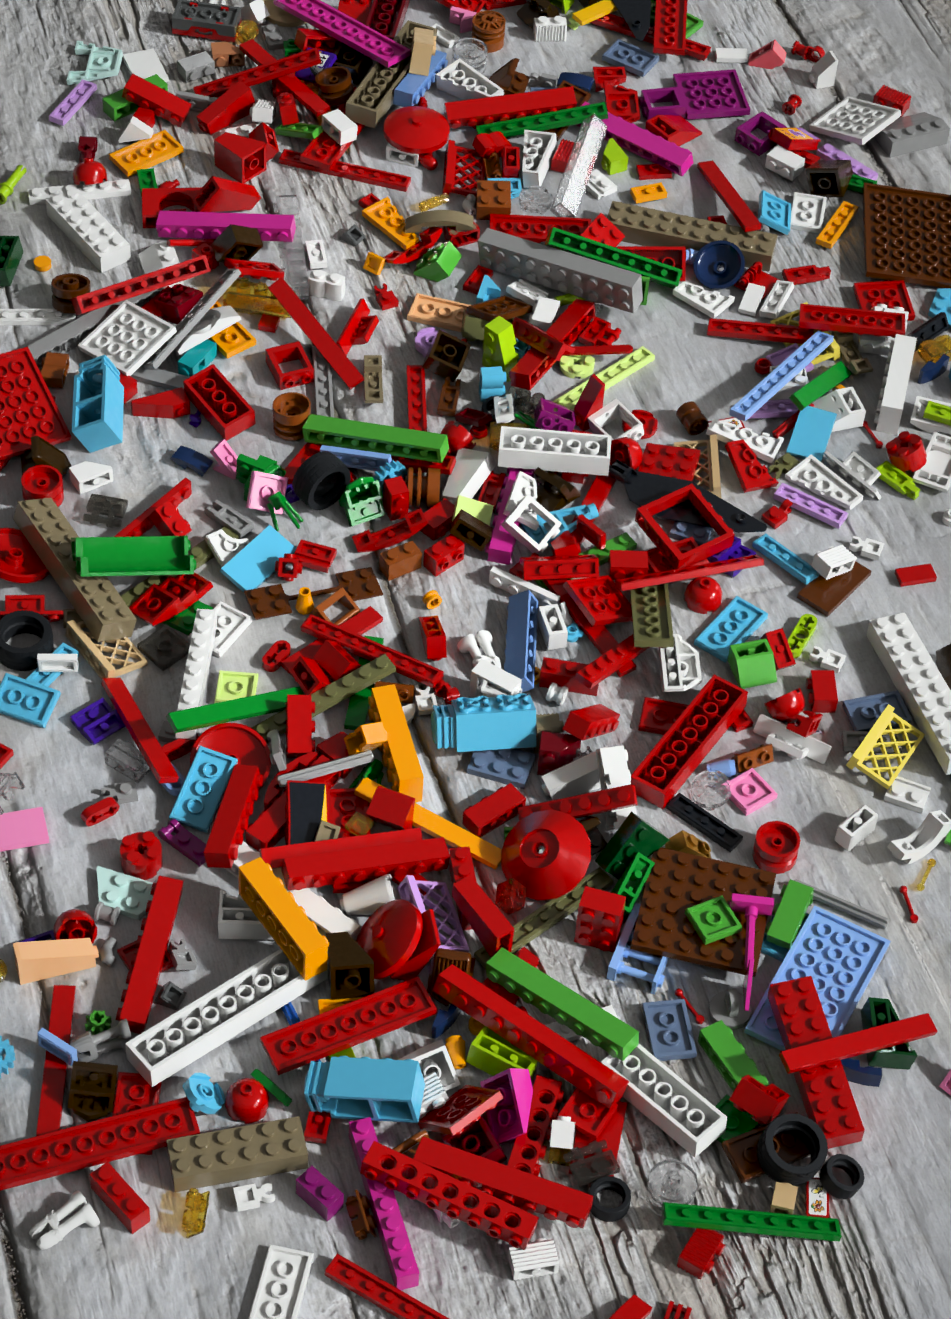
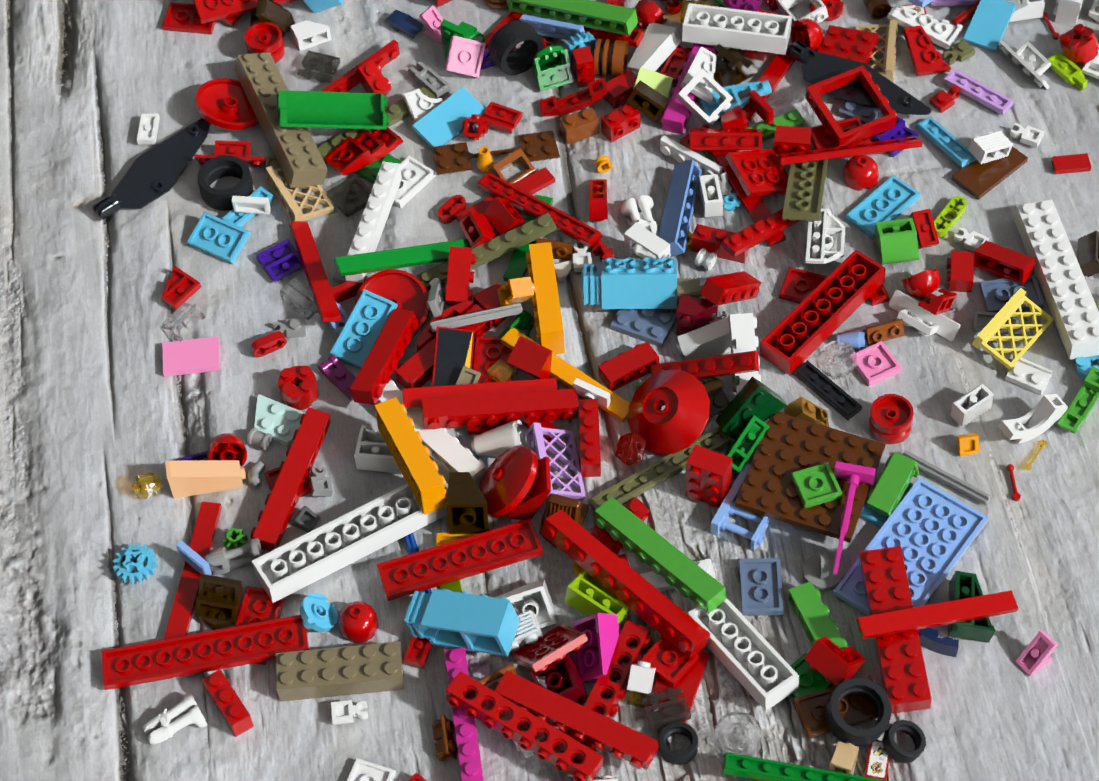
camera: 15 degrees right, 5 degrees up
clear yellow hinge [181,1188,210,1238] -> none
yellowish green tile [215,670,259,703] -> none
green tile [250,1069,292,1107] -> none
green plant [266,491,303,531] -> none
magenta brick [296,1166,344,1222] -> none
dark blue slope [431,1003,461,1039] -> none
light orange cone [445,1035,467,1069] -> none
red slope [452,875,515,958] -> none
red hinge [675,988,704,1024] -> none
white wing [785,455,863,510] -> none
none -> white plate [573,378,611,408]
none -> light orange tile [957,432,979,456]
none -> red brick [974,240,1035,285]

